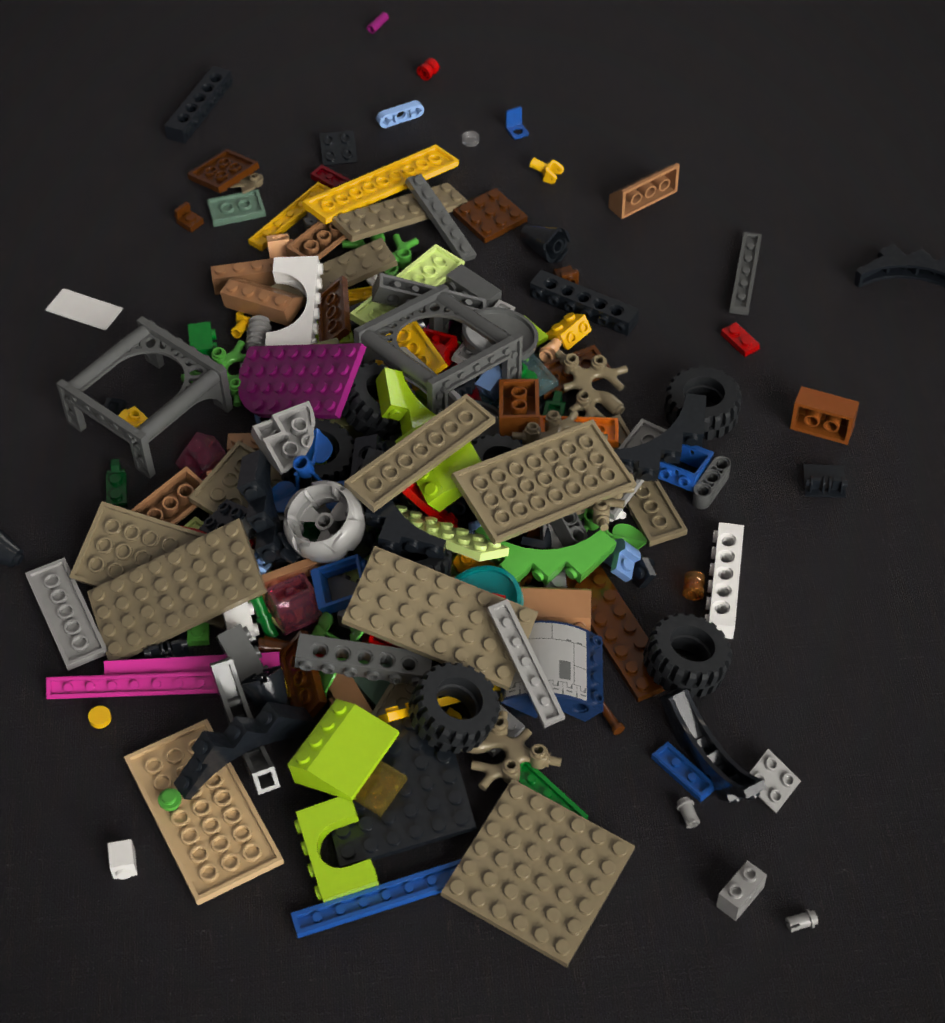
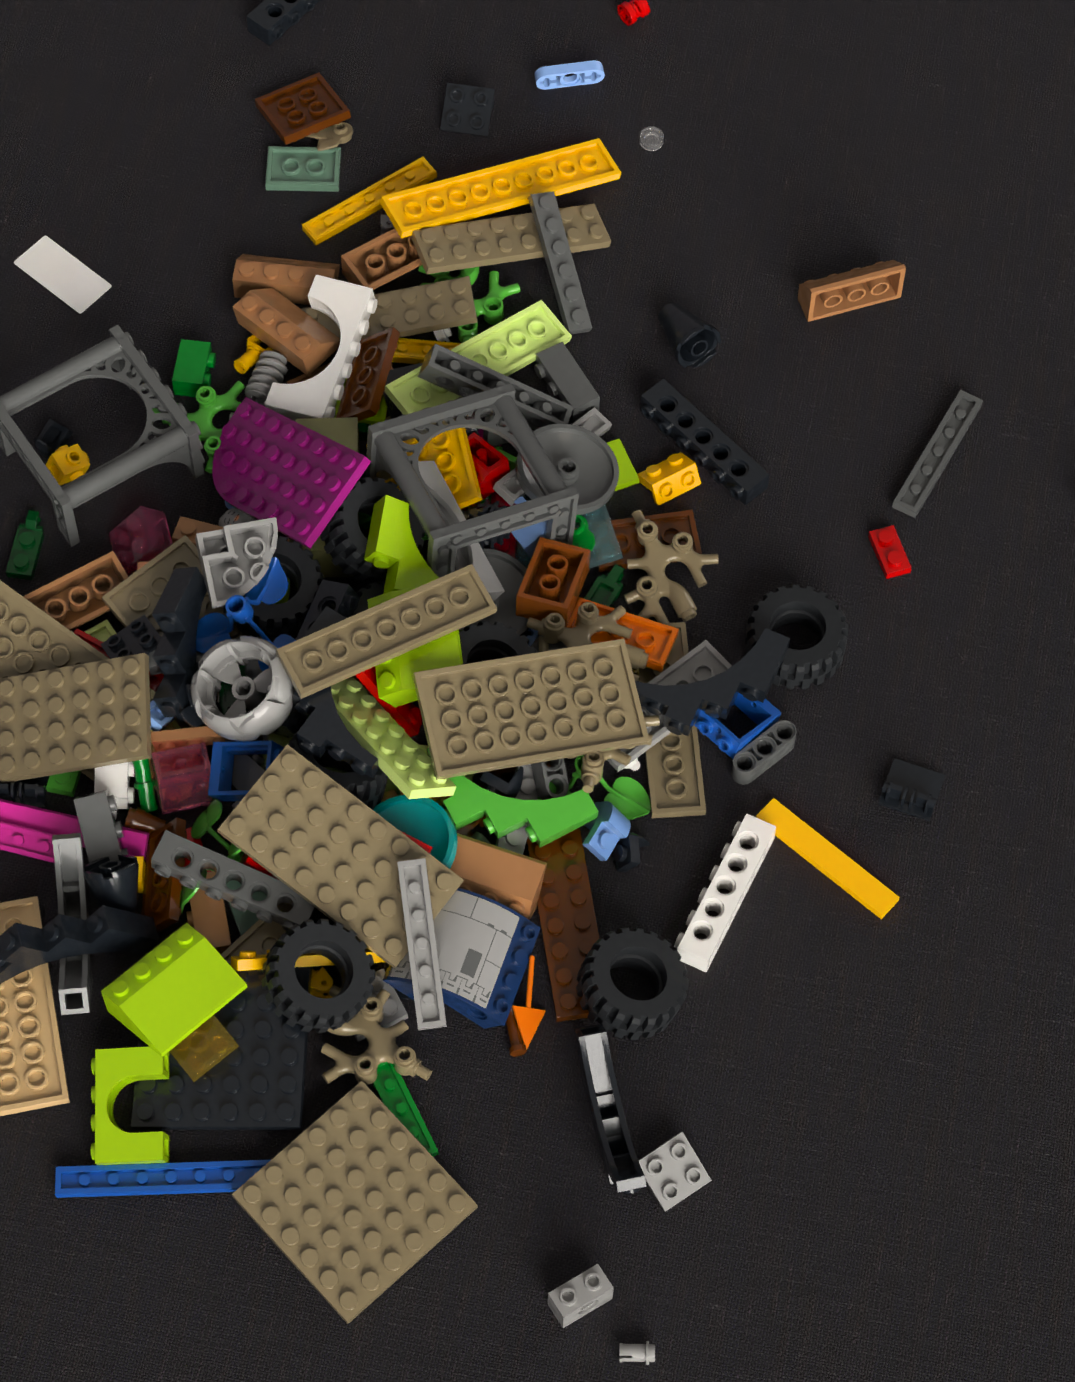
camera: 15 degrees right, 10 degrees up
reddish brown bracket [174,202,204,233] -> none
light nougat brick [267,233,293,258] -> none
dark red plate [310,165,351,189] -> none
reddish brown plate [453,188,528,243] -> none
blue bracket [506,106,529,140] -> none
yellow piece [529,157,564,184] -> none
light nougat cone [539,338,562,363] -> none
reddish brown bracket [553,265,579,284] -> none
blue tile [651,741,715,803] -> none
light grey pin [676,797,701,829] -> none
clear orange wheel [683,571,705,601] -> none
dark orange brick [790,386,860,445] -> none
none -> orange piece [512,955,546,1050]
none -> yellow tile [756,798,900,919]

